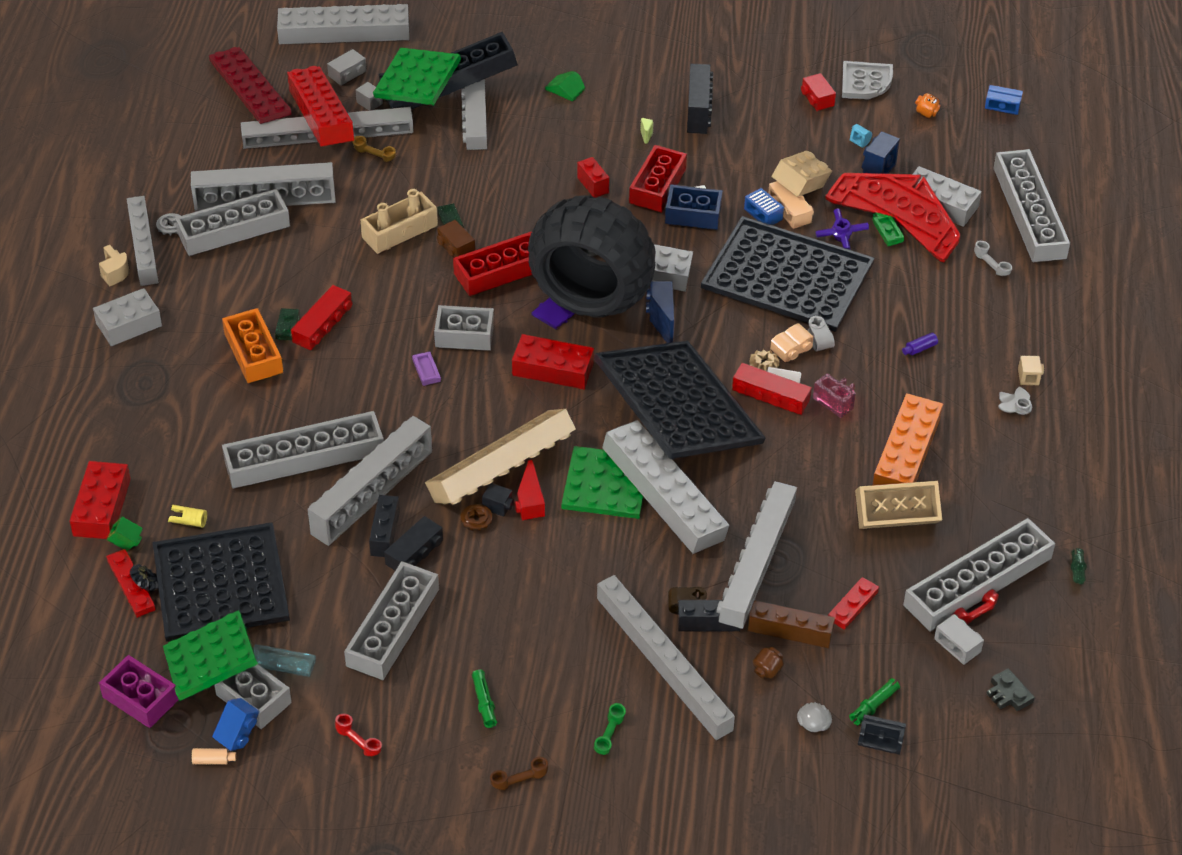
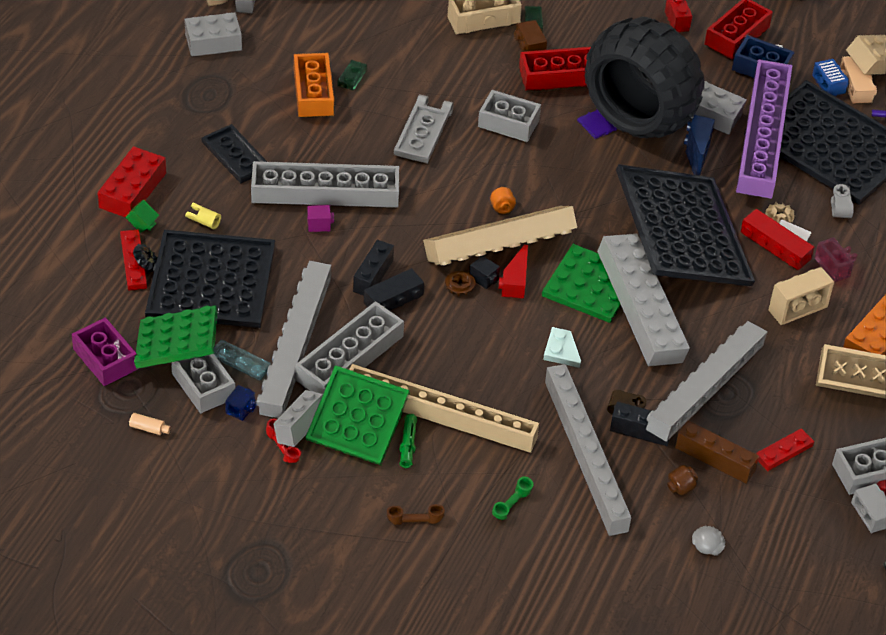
camera: 15 degrees right, 0 degrees up
blue brick [212,698,260,751] -> none
red brick [291,285,353,350] -> none
light grey brick [308,416,432,546] -> none
medium lavender tile [412,352,441,386] -> none
red brick [512,334,594,390] -> none
light nougat brick [770,324,814,362] -> none
green pin [849,678,900,725] -> none
black hinge [858,714,906,755] -> none
none -> black tile [201,124,267,184]
none -> clear blue brick [225,385,256,421]
none -> light grey brick [256,261,331,418]
none -> light grey brick [273,390,323,447]
none -> green plate [306,365,410,465]
none -> magenta brick [307,205,334,232]
none -> tan brick [349,364,539,453]
none -> light grey hinge [394,94,454,164]
none -> orange head [490,187,516,214]
none -> light aqua wing [543,327,581,368]
none -> medium lavender brick [736,59,792,199]
none -> tan brick [769,267,834,325]

